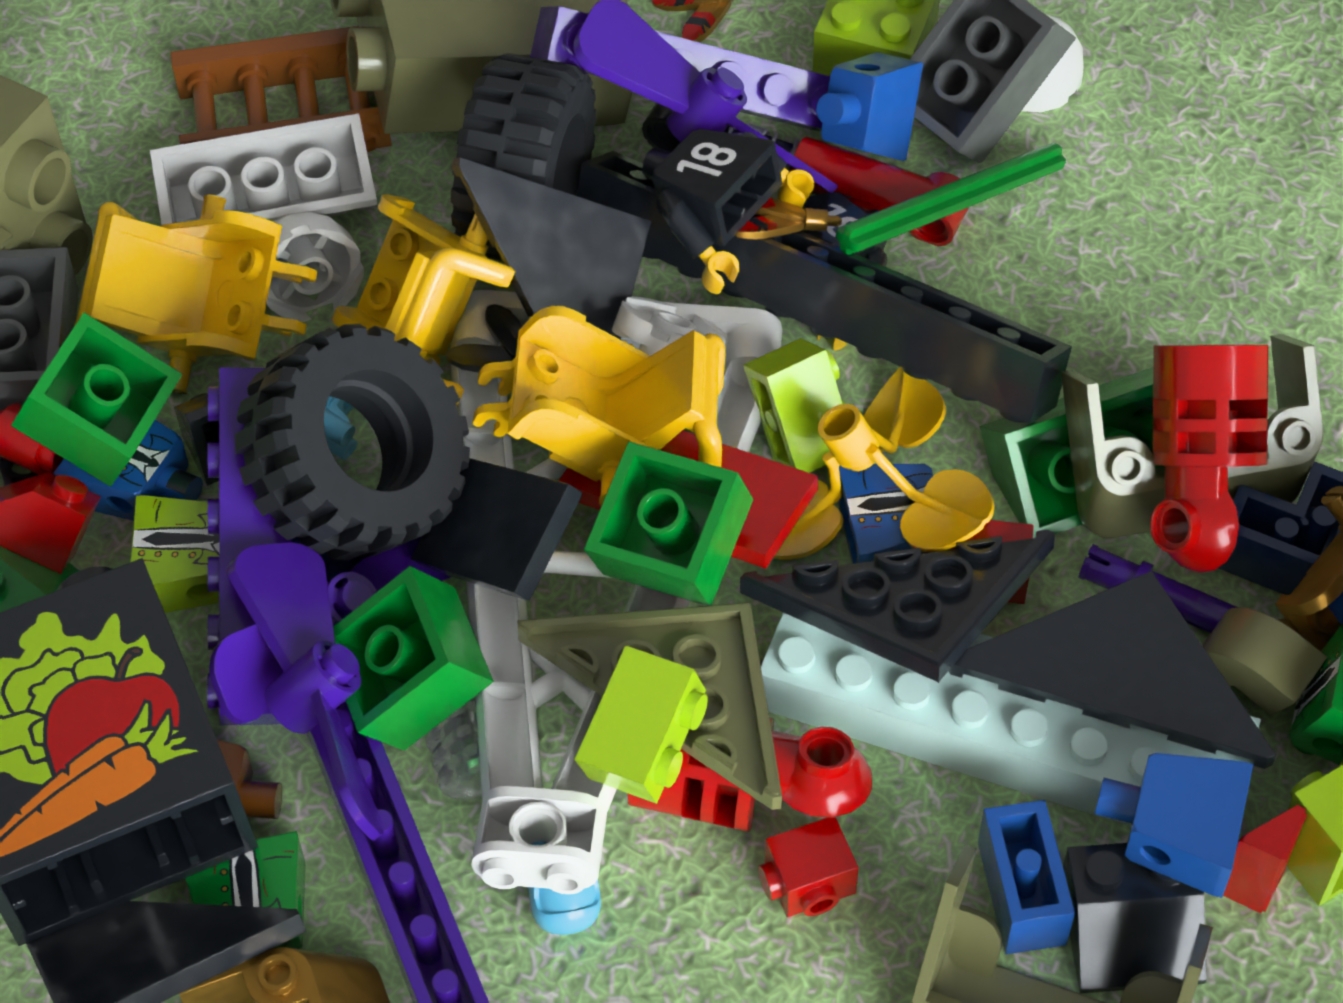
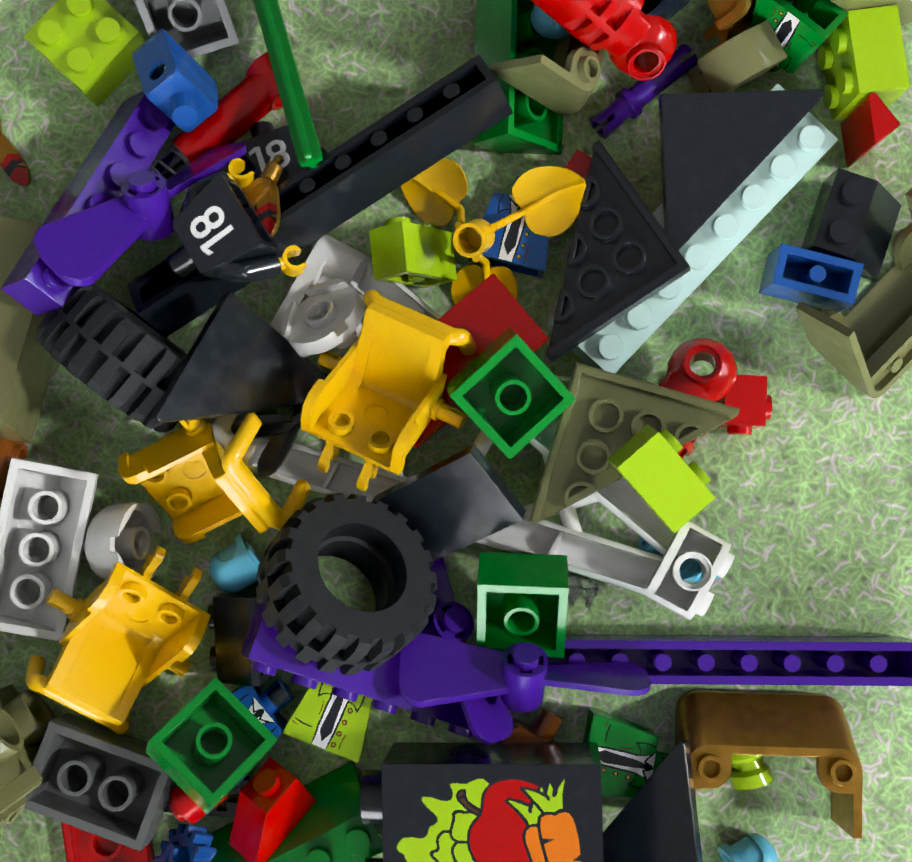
camera: 65 degrees left, 30 degrees up
blue torso [1095,753,1253,898] -> none

